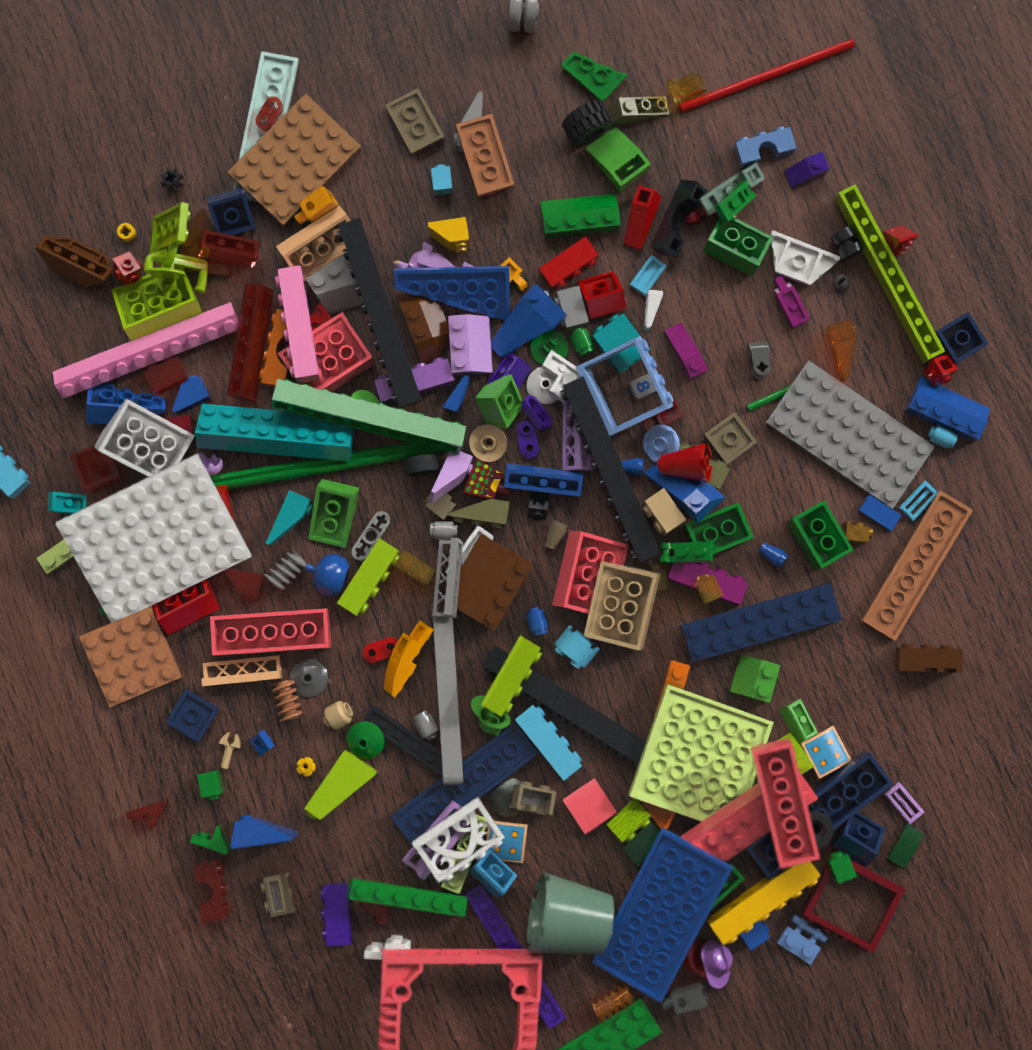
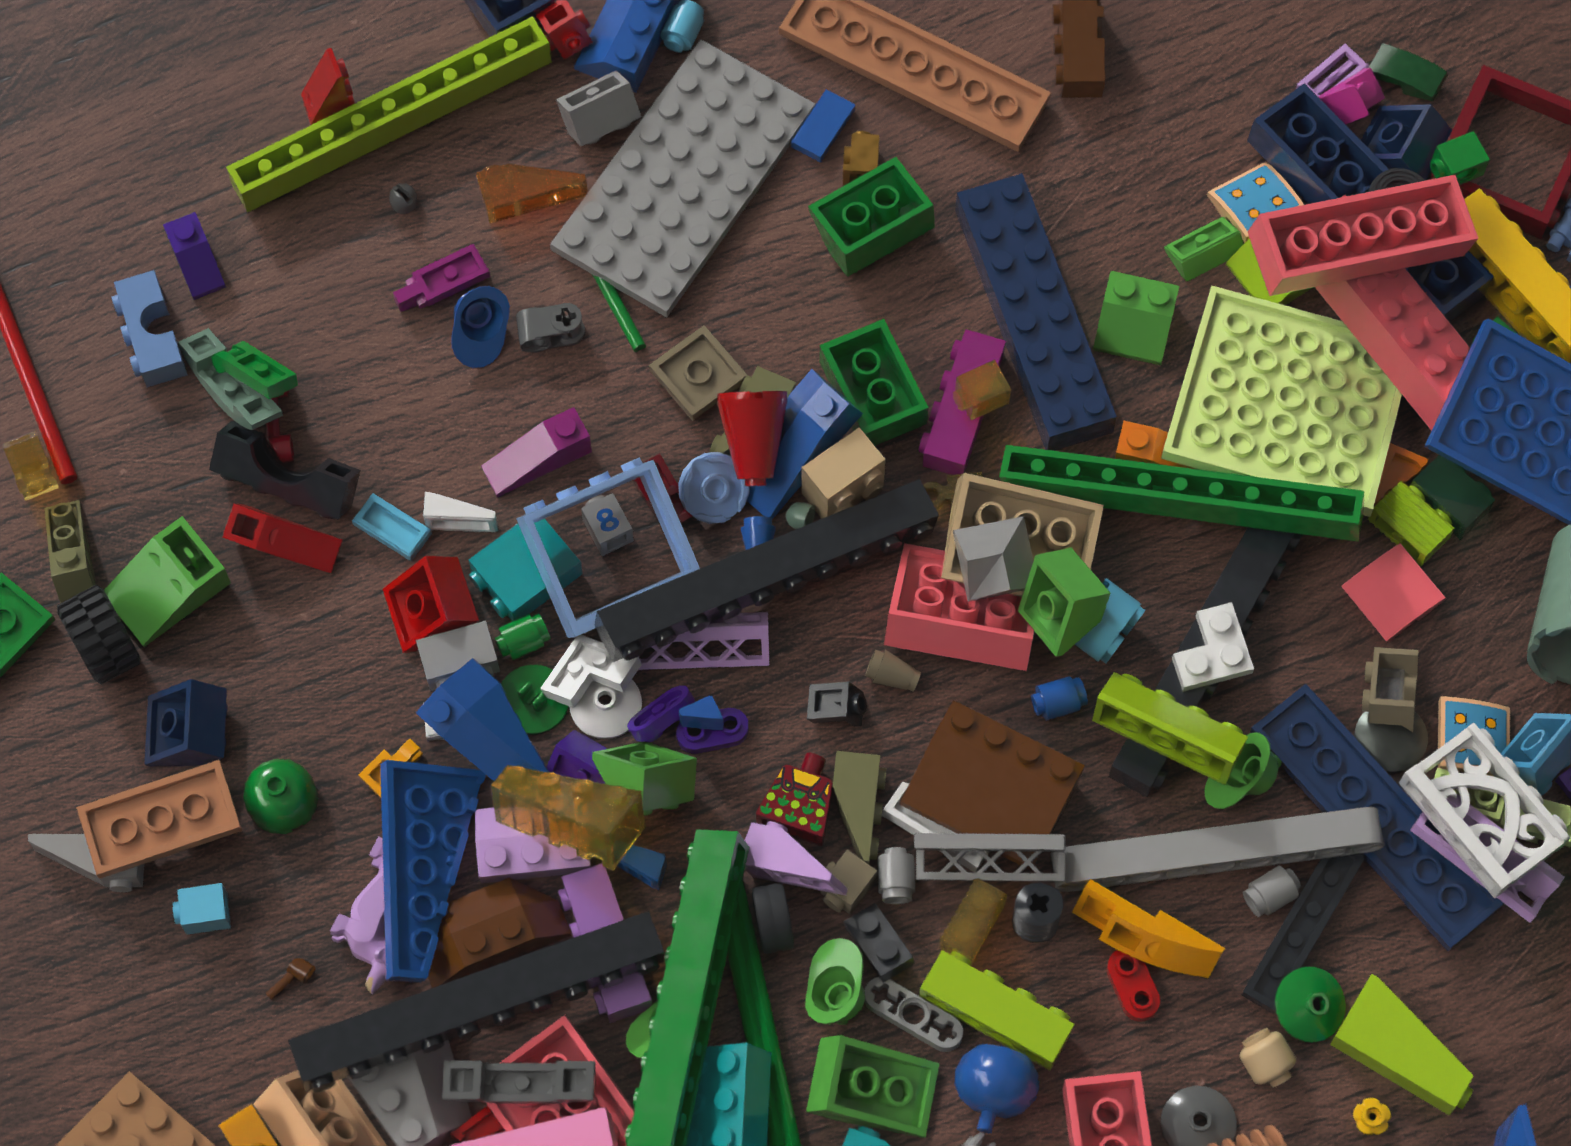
camera: 90 degrees left, 15 degrees down
dark tan plate [385,88,445,156] -> none
yellow slope [428,217,470,253] -> none
tan dish [469,424,507,462] -> none
blue brick [504,463,583,497] -> none
medium azure brick [515,705,582,780] -> none
red brick [539,236,599,291] -> none
green slope [540,193,621,239] -> none
green plate [660,541,714,564] -> none
green slope [703,217,774,277] -> none
blue cone [759,542,789,568] -> none
white wing [771,230,840,286] -> none
black wheel [830,225,864,261] -> none
medium azure tile [898,481,938,521] -> none
none -> dark blue slope [144,679,228,767]
none -> green cylinder [243,758,318,834]
none -> reddish brown hand [266,958,316,1000]
none -> dark grey slope [442,1061,596,1104]
none -> blue piece [451,286,510,368]
none -> clear yellow wedge [491,765,645,871]
none -> light grey brick [556,71,641,146]
none -> blue slope [679,696,724,730]
none -> sand green hinge [786,502,815,529]
none -> bright green piece [805,938,865,1025]
none -> black plate [843,903,915,983]
none -> light grey slope [953,516,1033,602]
none -> green brick [999,445,1364,542]
none -> black piece [1012,883,1063,943]
none -> bright green slope [1018,548,1111,657]
none -> white plate [1172,602,1254,692]
none -> dark pink slope [1318,68,1385,125]

